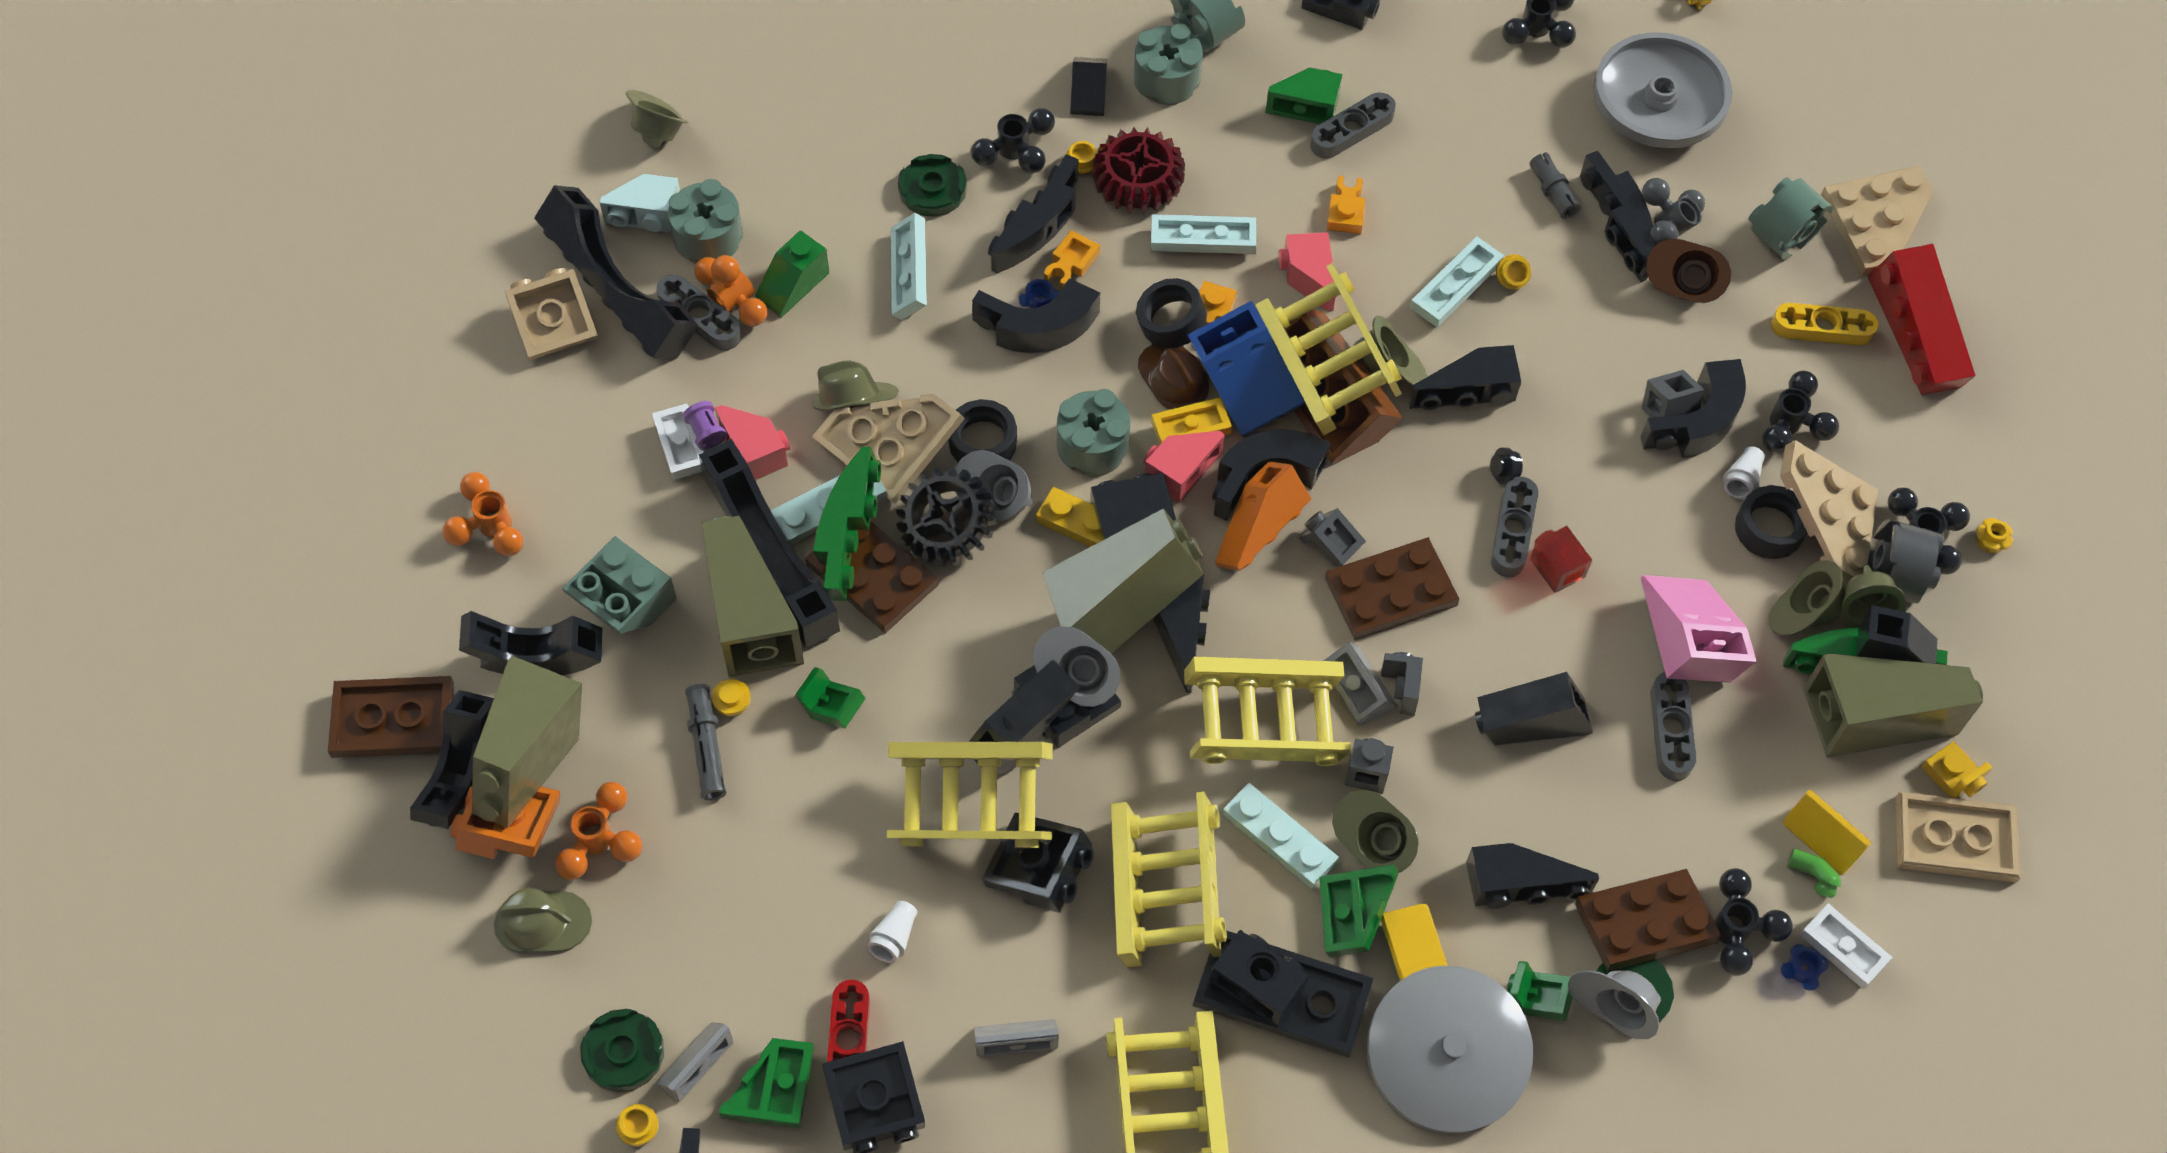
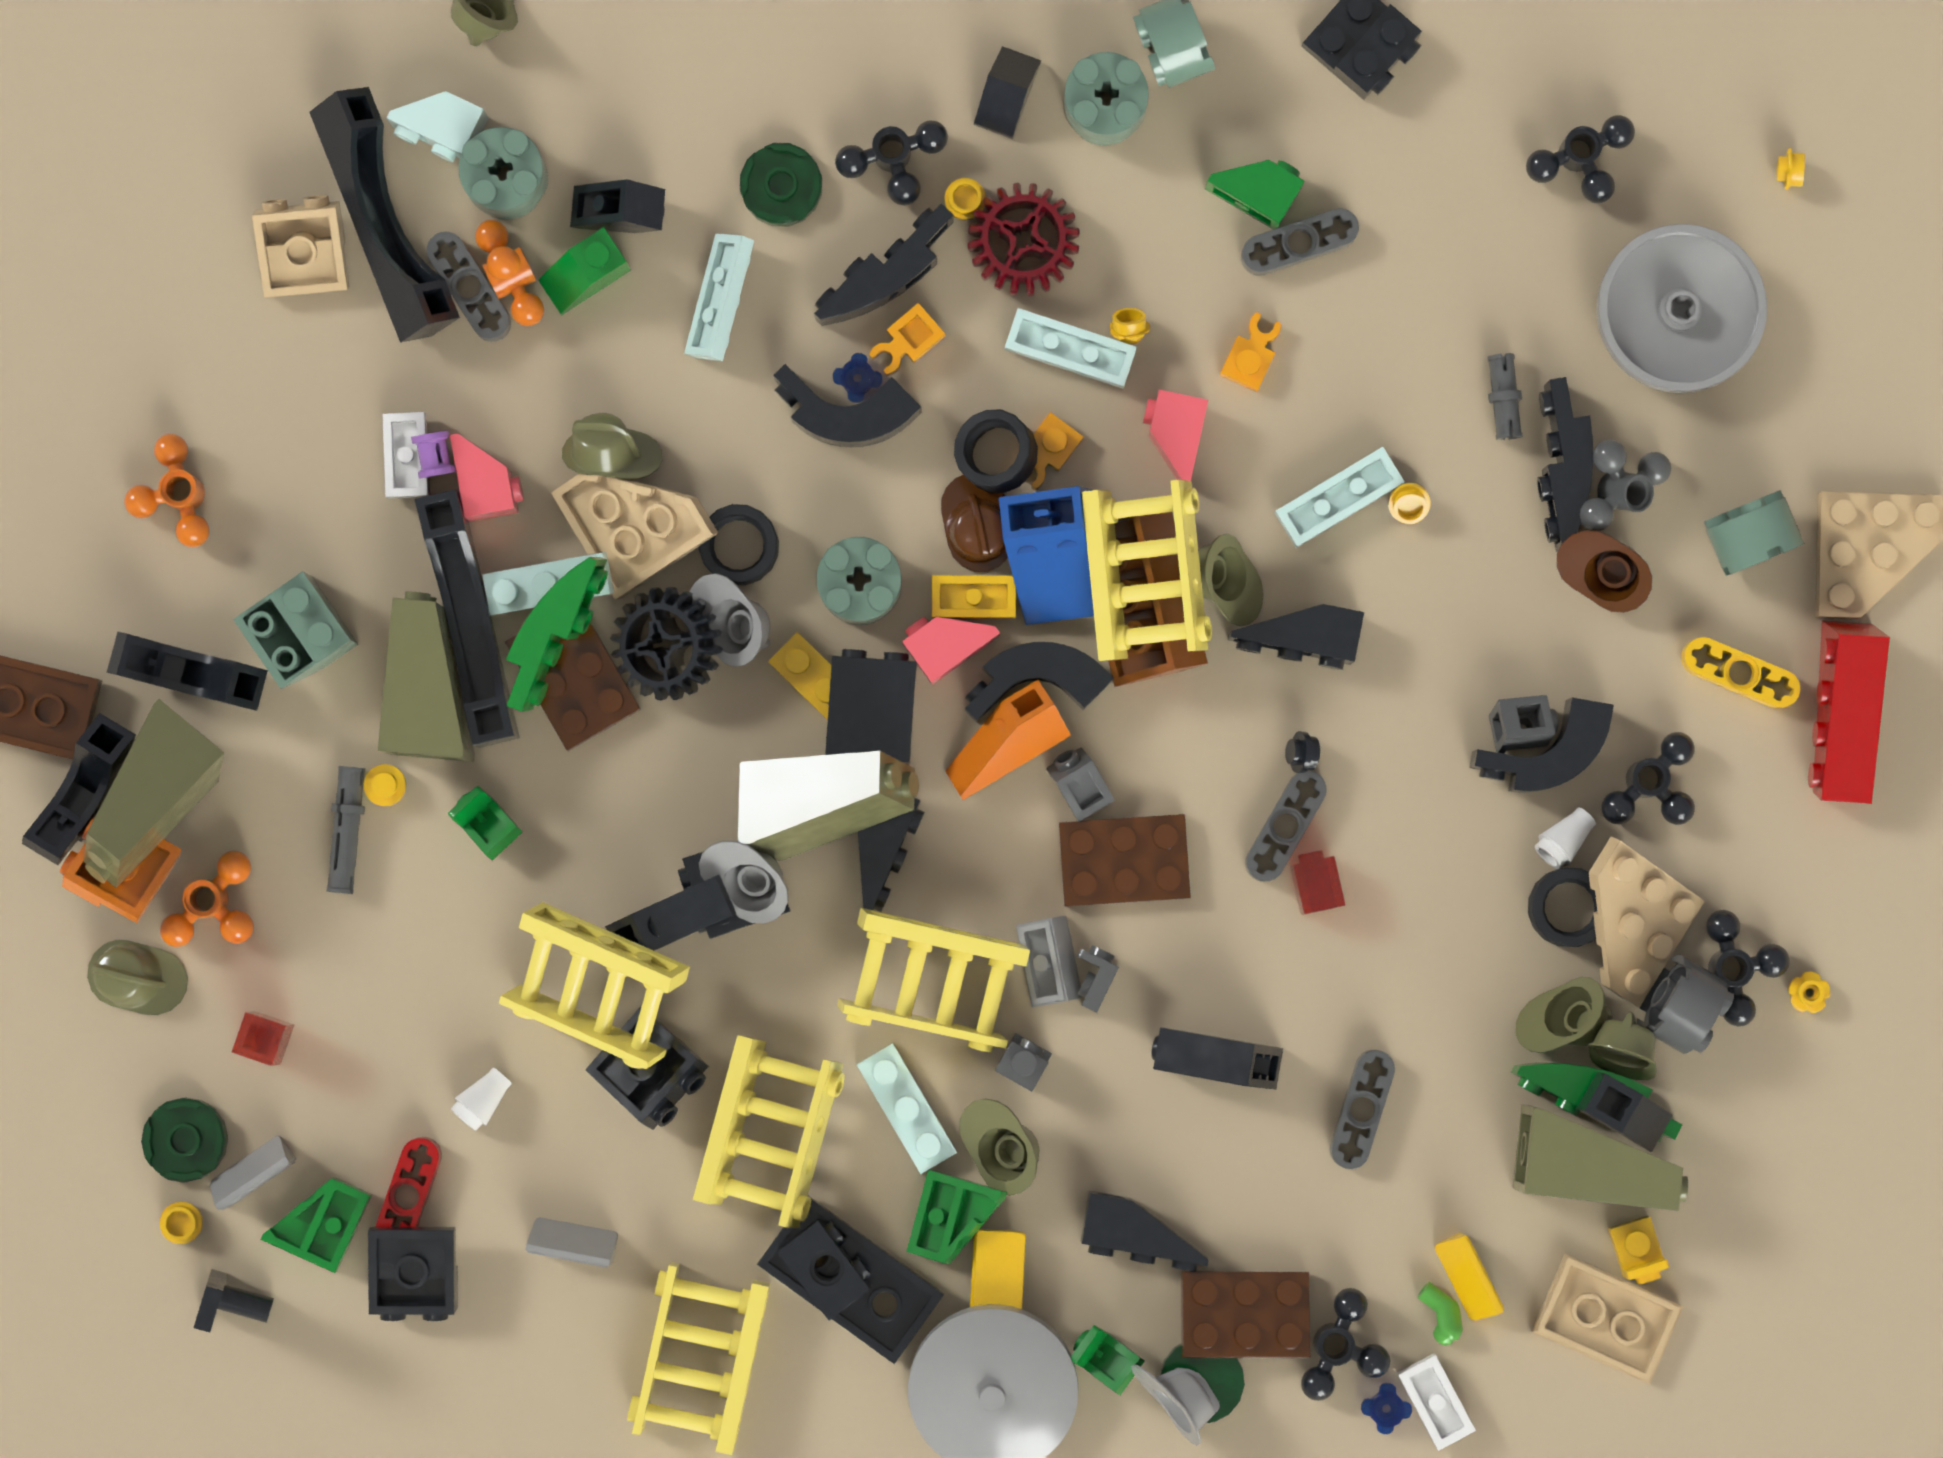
camera: 20 degrees right, 25 degrees up
bright pink slope [1641,575,1756,683] -> none
none -> clear red brick [232,1011,295,1066]
none -> black slope [570,179,666,233]
none -> yellow plate [1109,308,1150,344]

